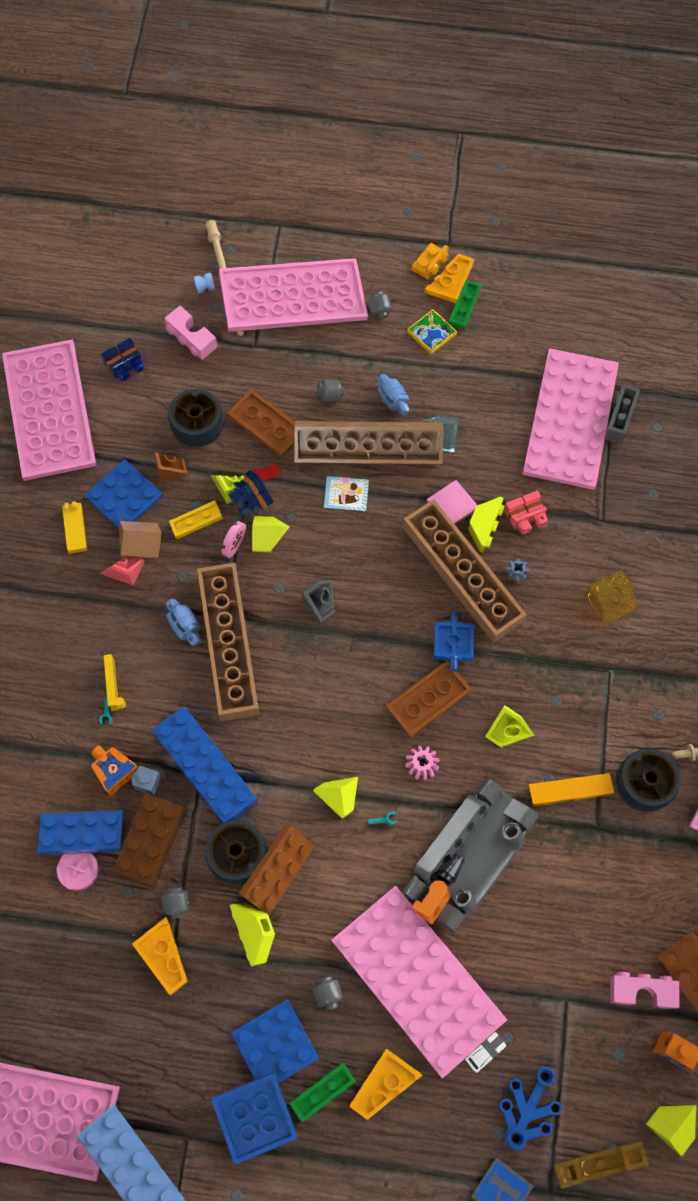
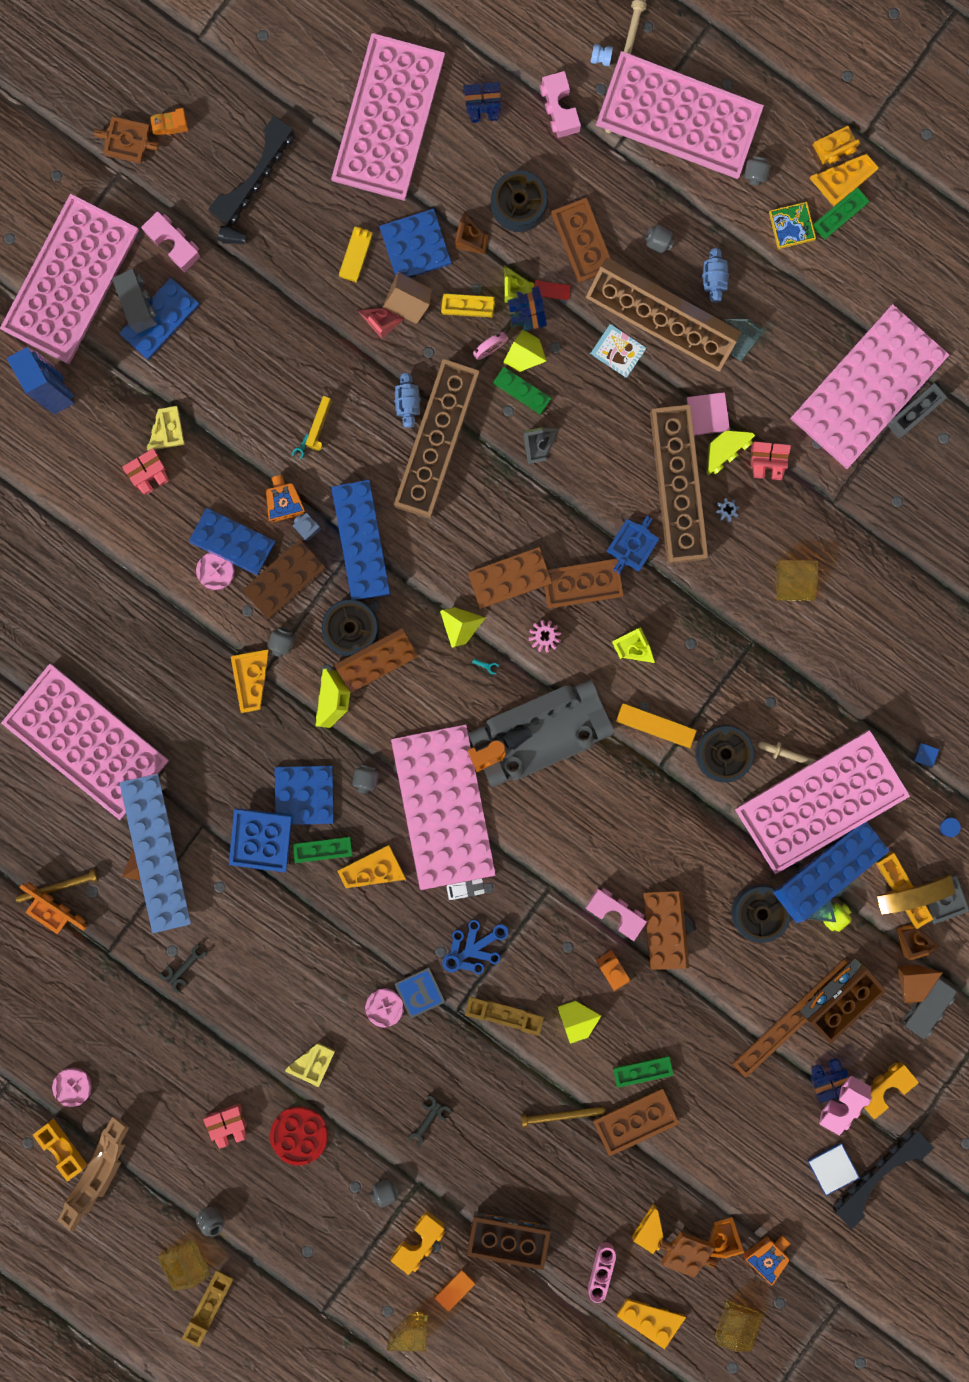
camera: 30 degrees right, 20 degrees up
none -> dark orange plate [468,547,553,609]
none -> green plate [493,367,551,415]

